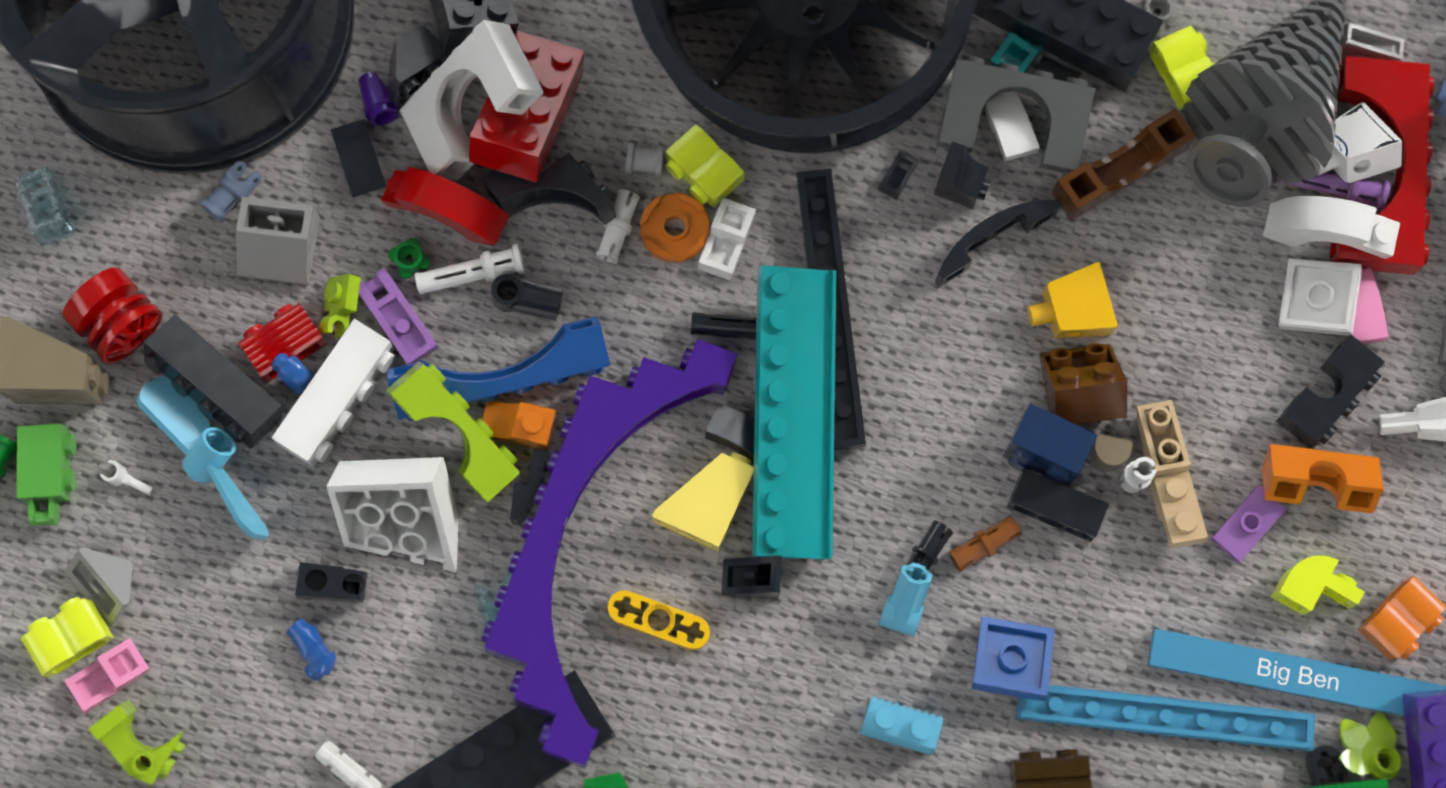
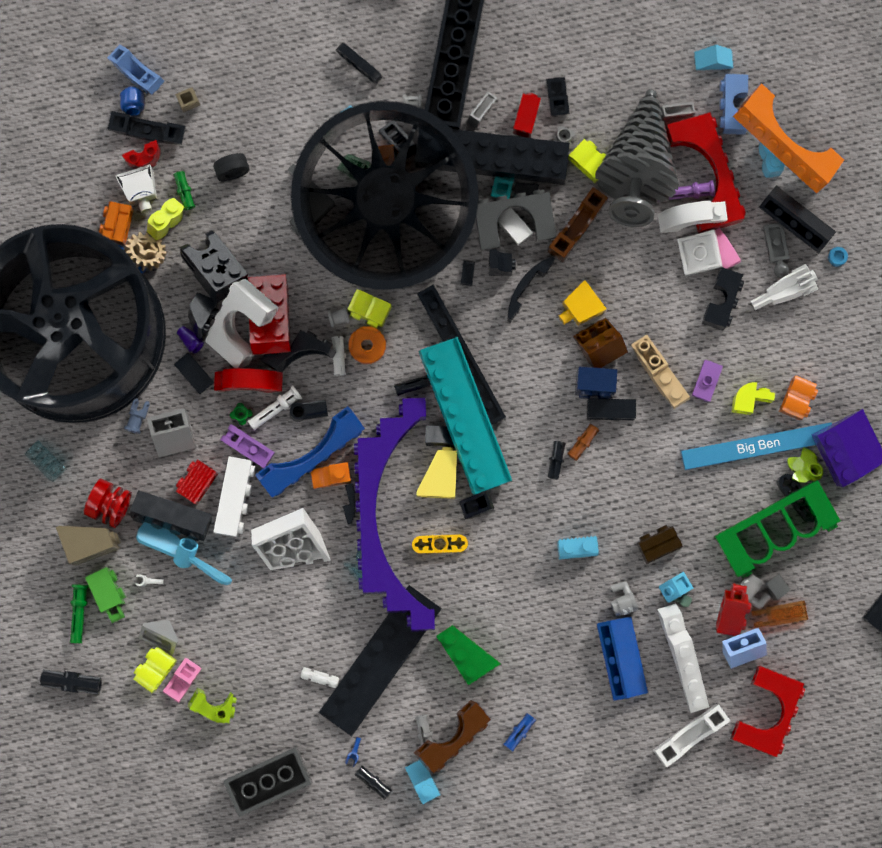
camera: 20 degrees left, 5 degrees up
blue arm [272,353,314,395] -> none
blue arm [287,619,336,680] -> none
black leg [295,562,368,603] -> none
lime plate [319,274,361,339] -> none
lime arch [386,361,520,503] -> none
white slope [697,198,756,281] -> none
medium azure piece [879,563,932,637] -> none
plate [971,616,1055,702] -> none
dark azure tile [1016,685,1315,752] -> none
dark tan brick [1090,434,1133,472] -> none
white pin [1120,457,1157,493] -> none
orange arch [1262,444,1384,514] -> none
white torso [1317,102,1402,183] -> none

